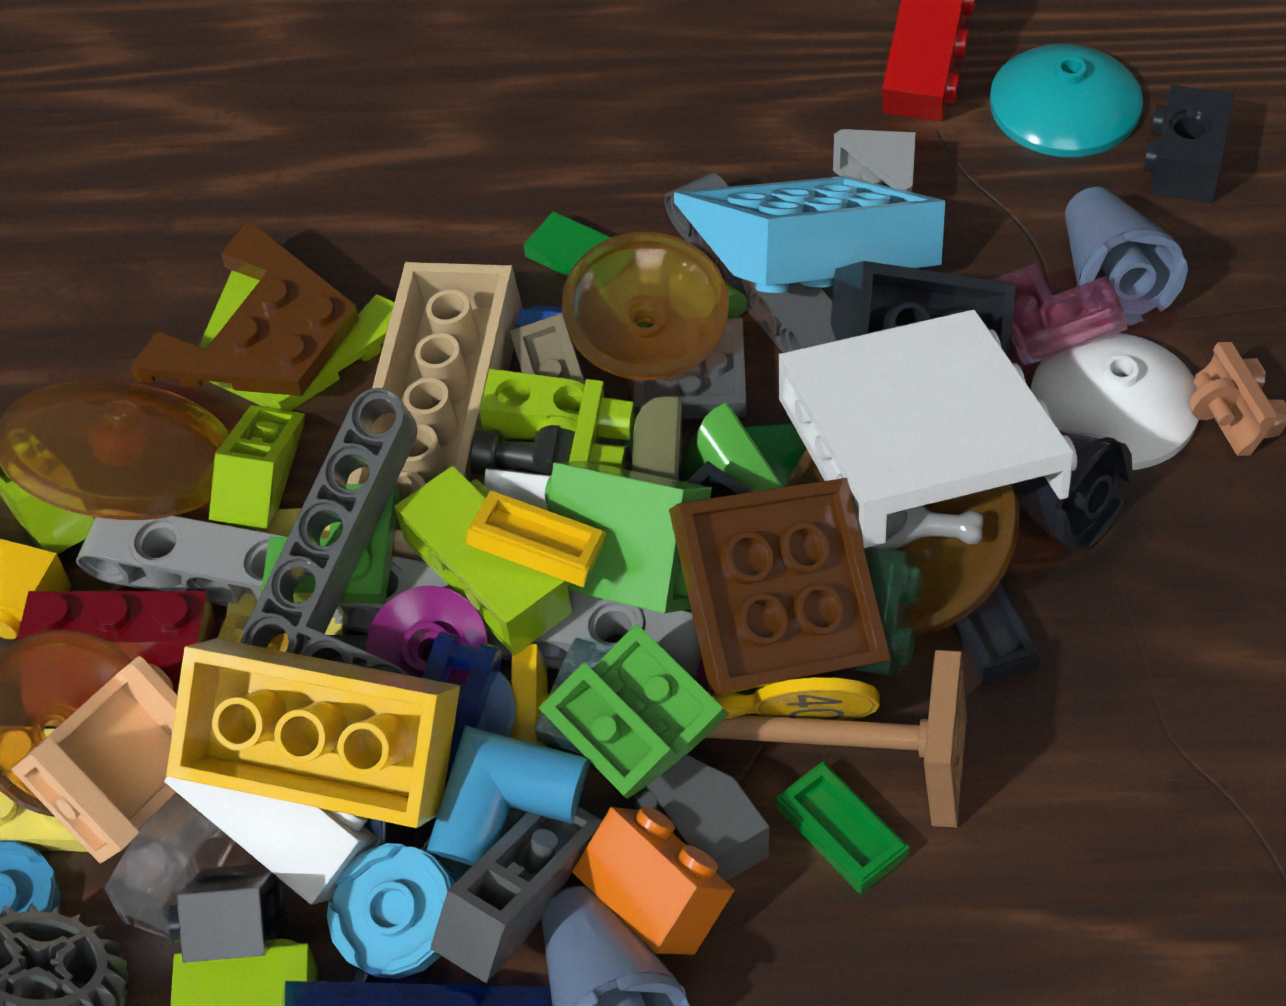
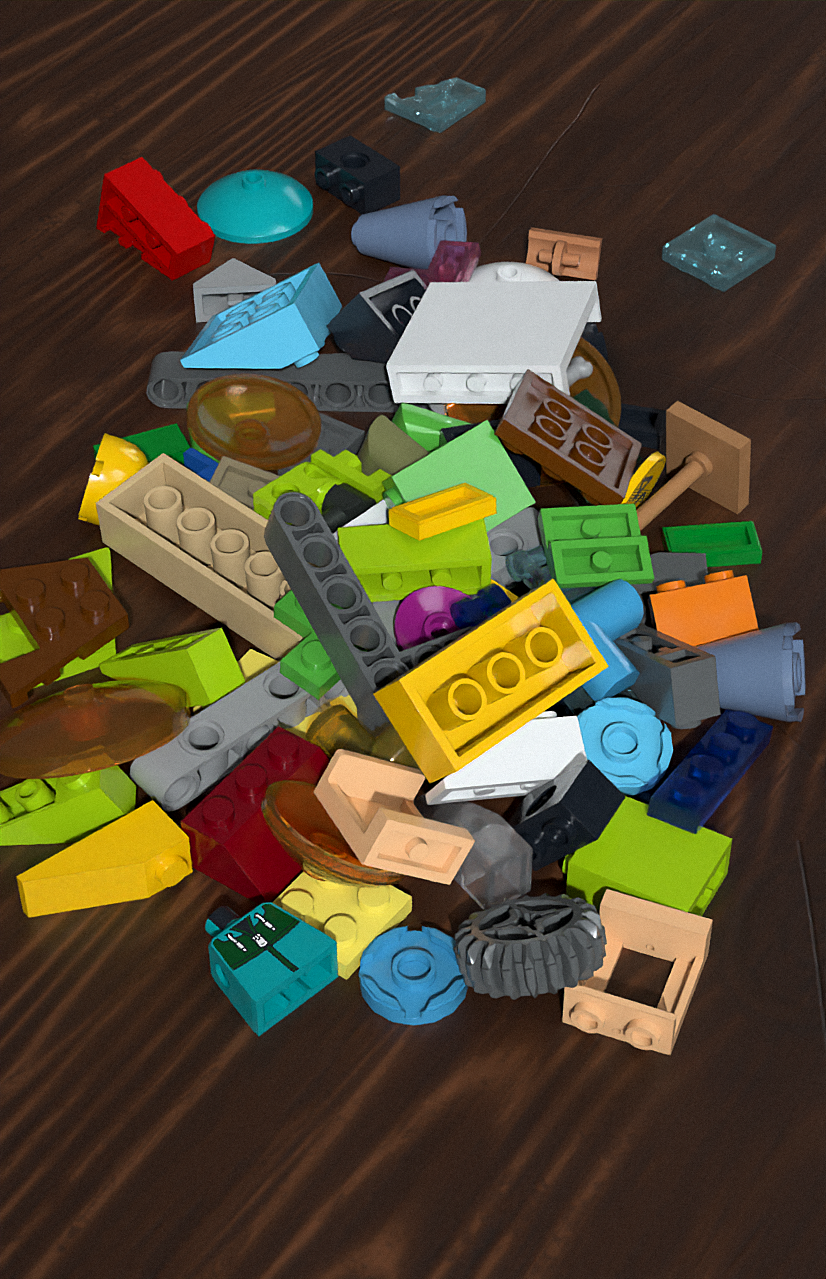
camera: 60 degrees left, 10 degrees down
none -> yellow cylinder [78,433,149,525]

